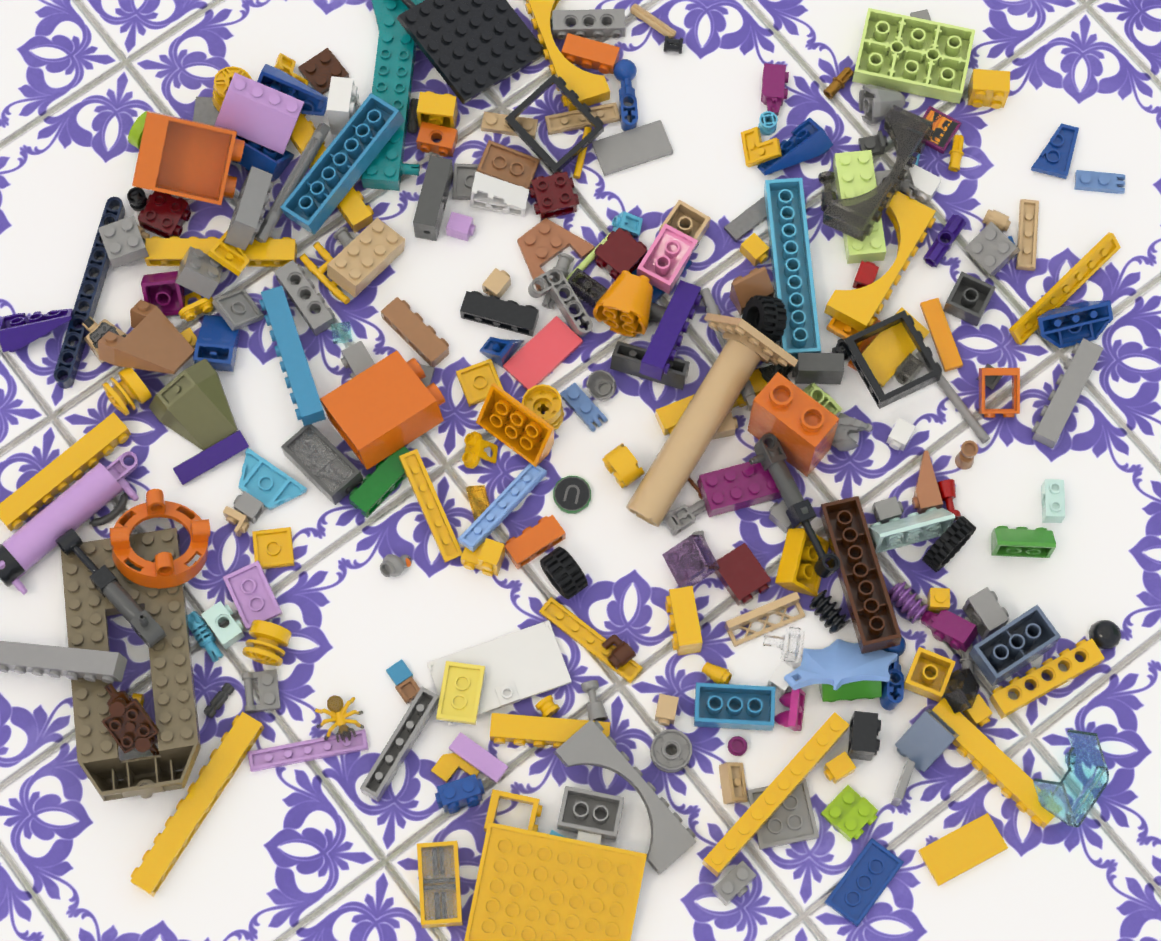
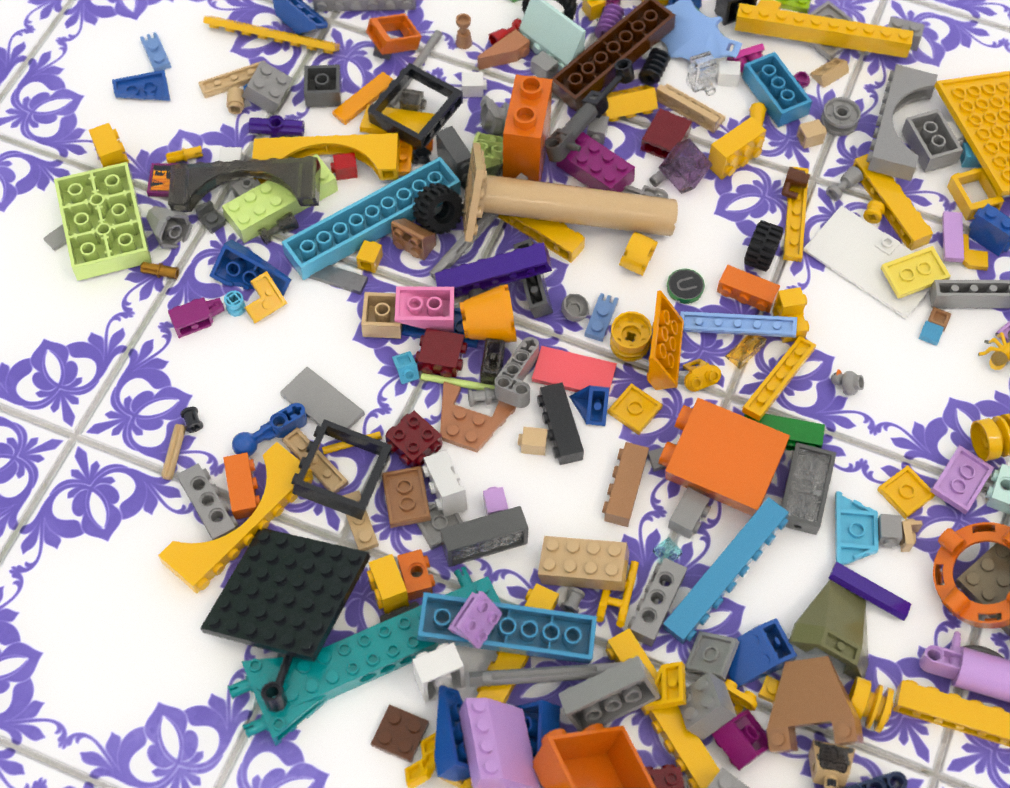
camera: 120 degrees left, 10 degrees down
none -> lavender bracket [448,591,502,649]

